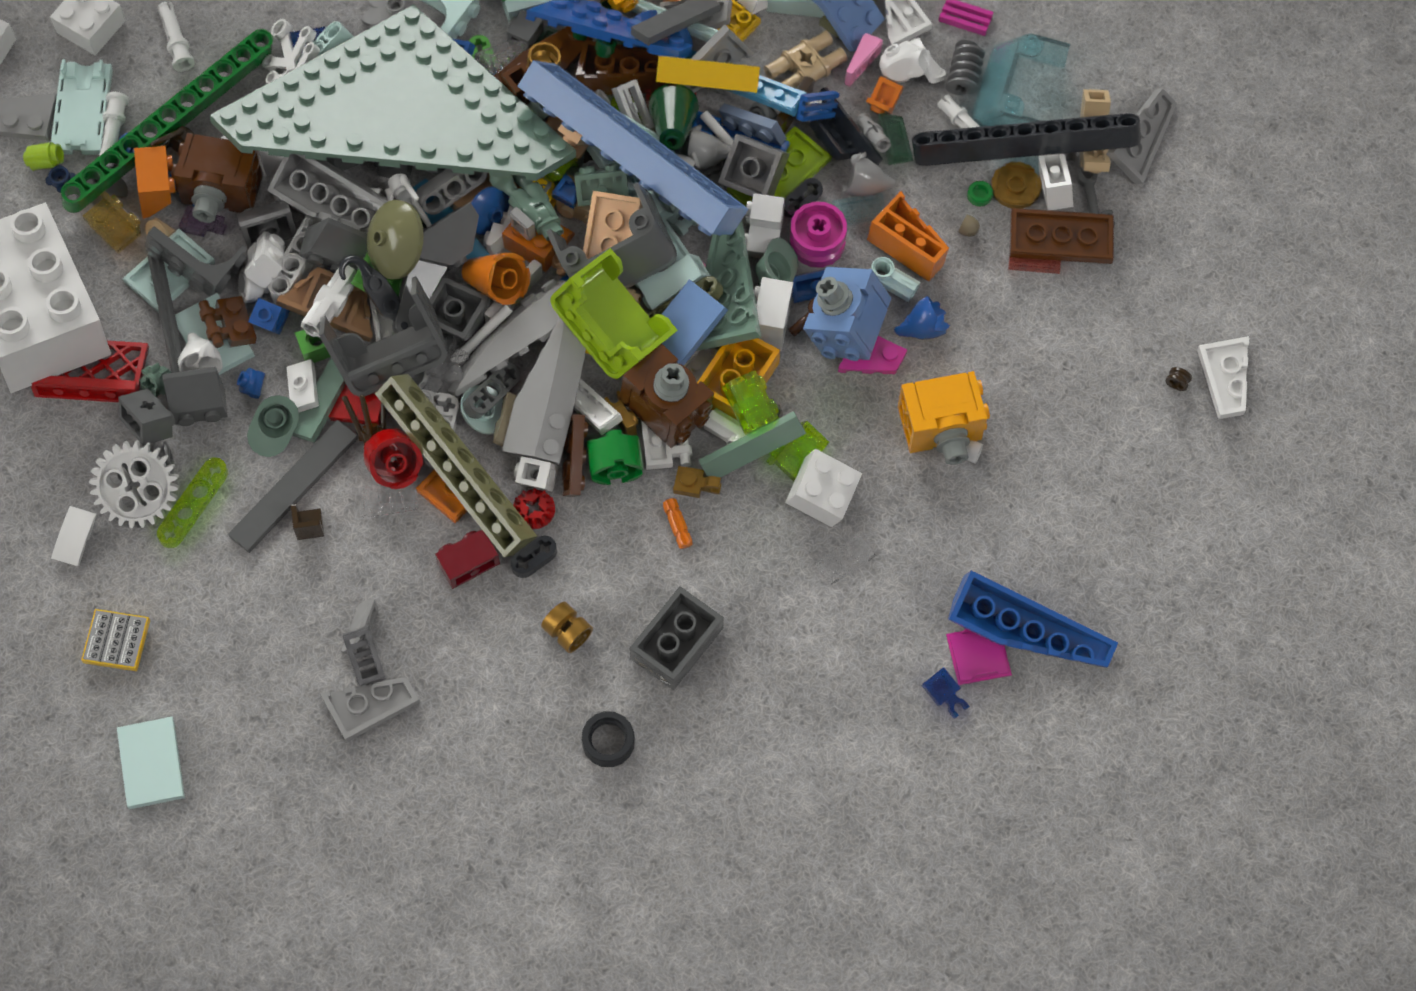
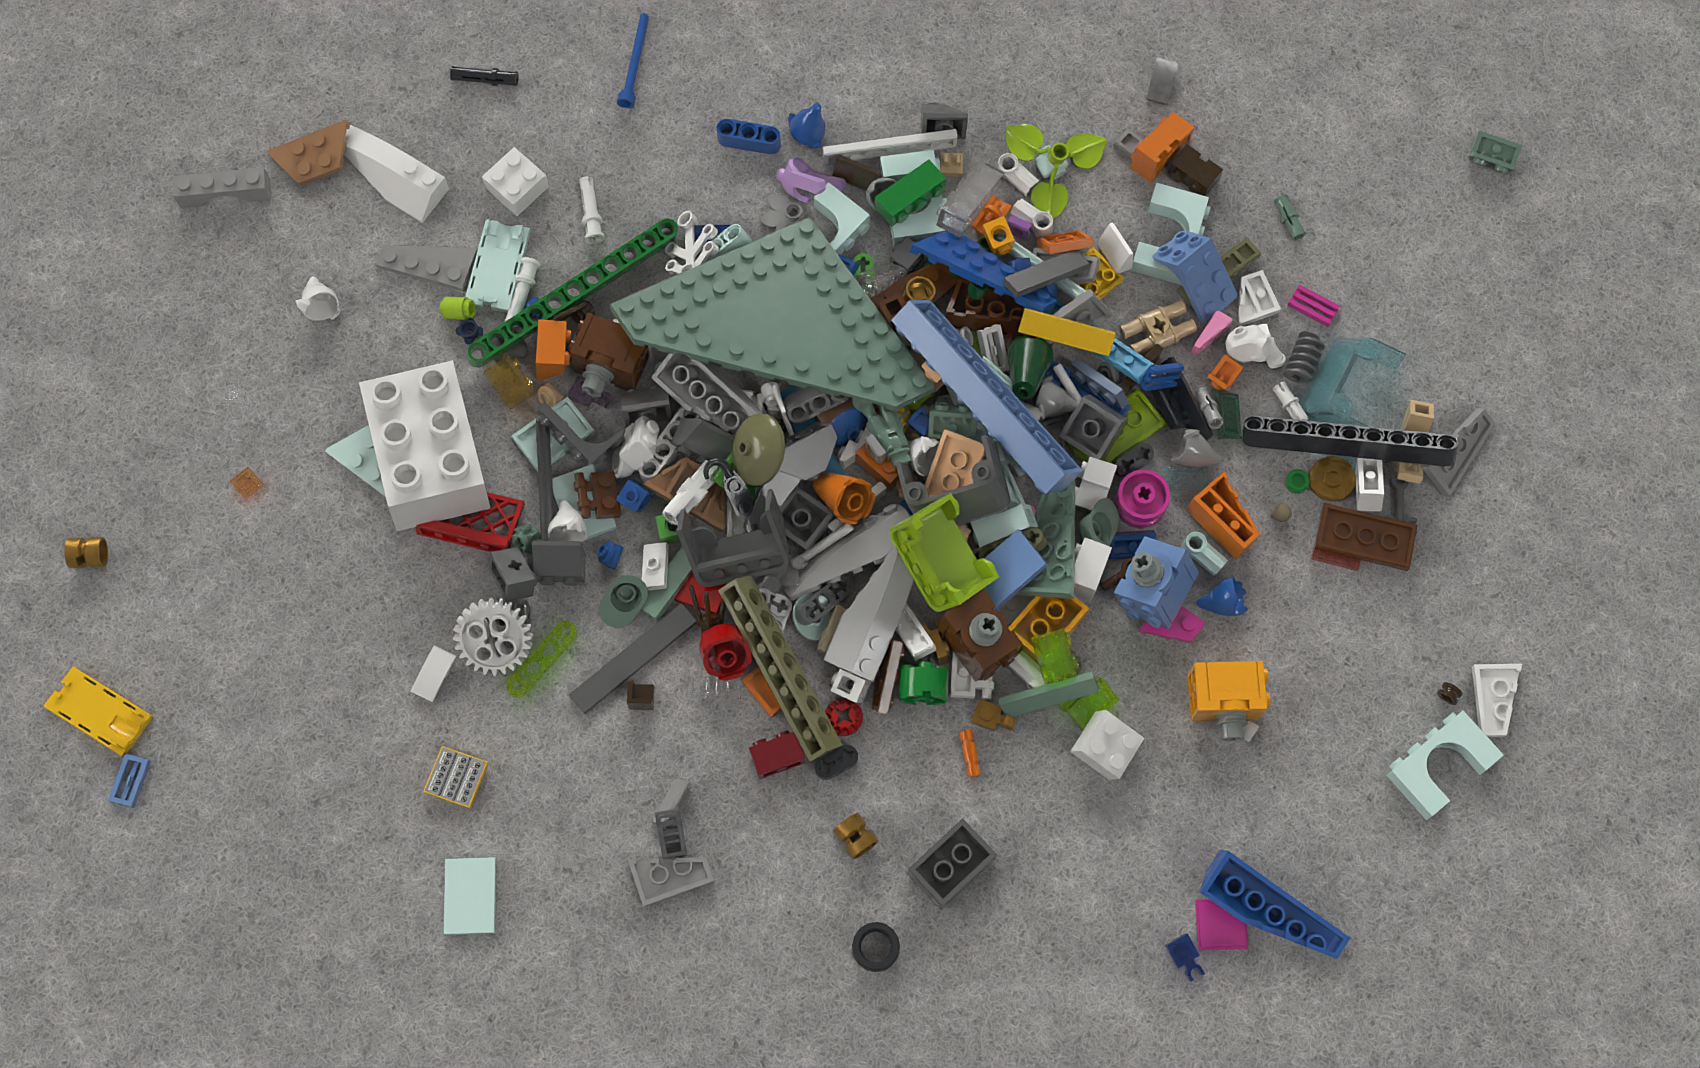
camera: 10 degrees right, 5 degrees up
none -> white hat [907,436,939,476]
none -> light aqua arch [1386,711,1504,820]

